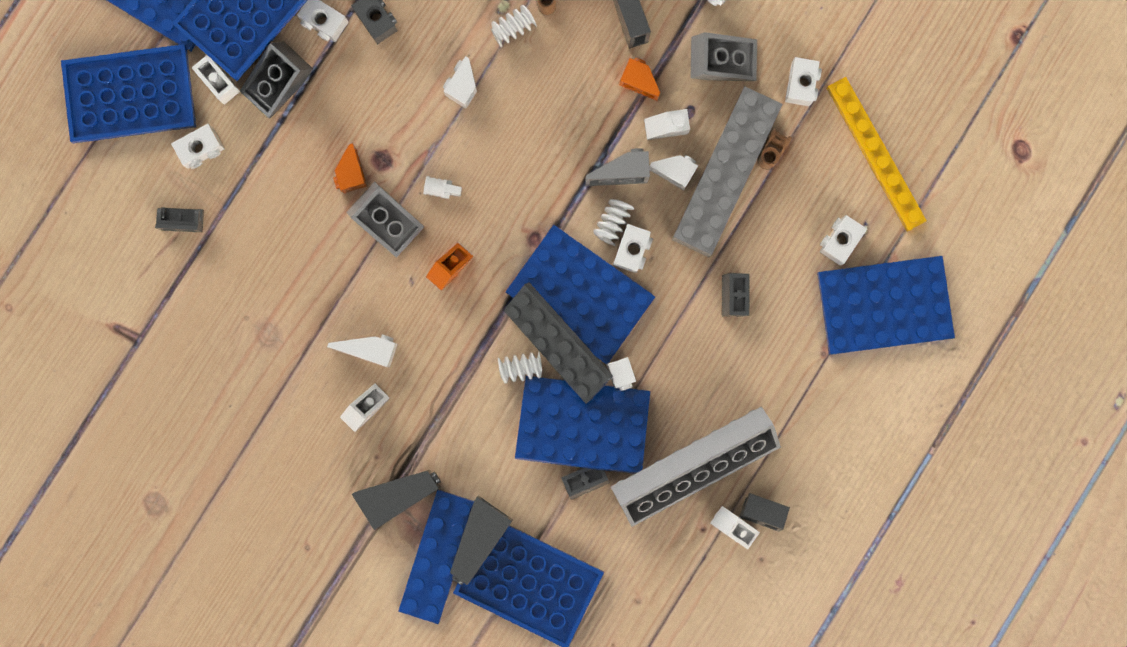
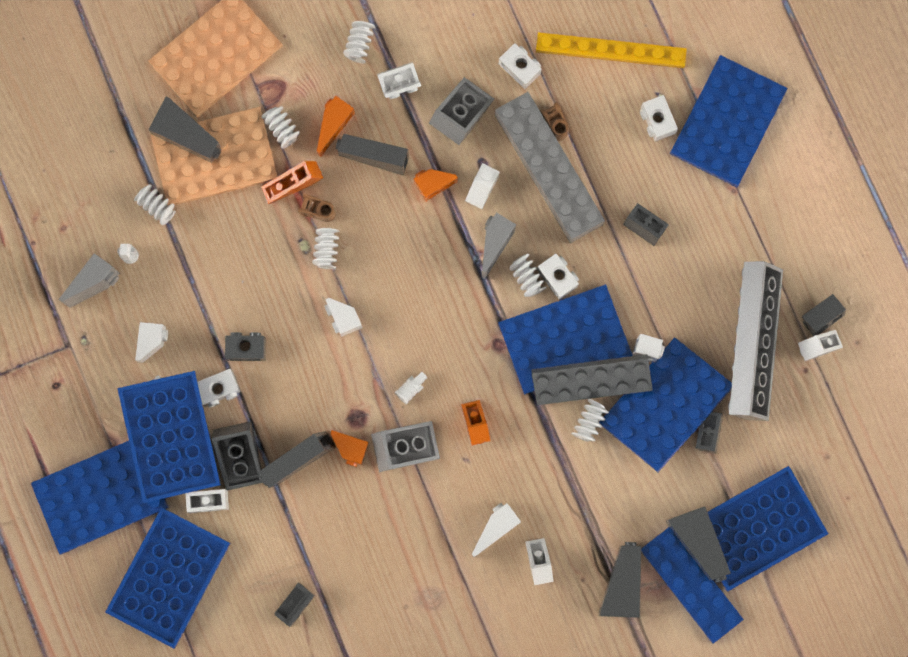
camera: 55 degrees left, 5 degrees down
white brick [171,124,225,169] -> none
white slope [649,155,698,190] -> none
none -> dark grey slope [259,431,336,488]

